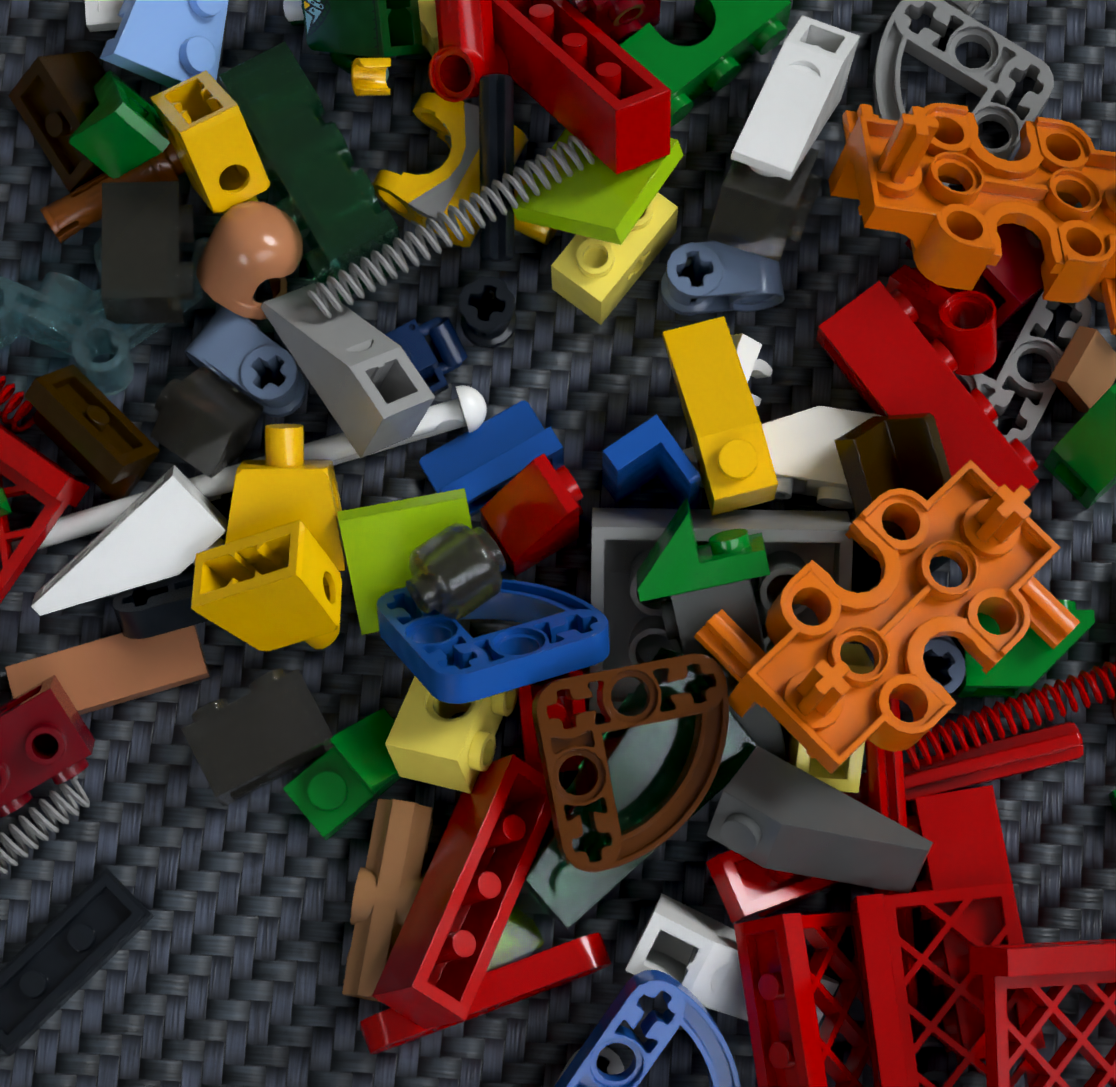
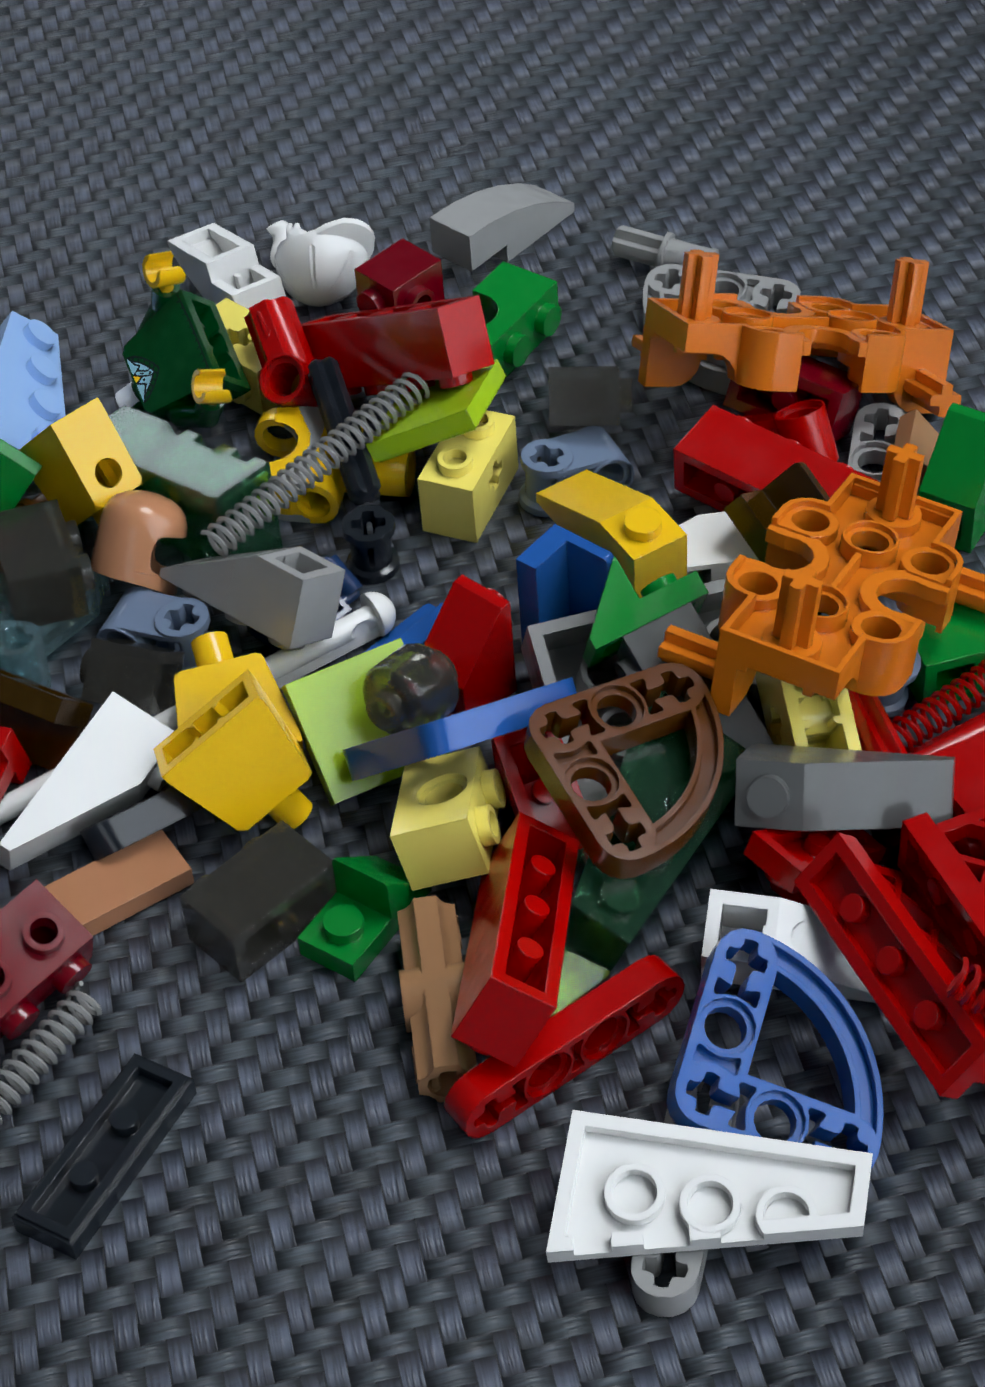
camera: 15 degrees left, 30 degrees down
white slope [730,15,860,181] -> none

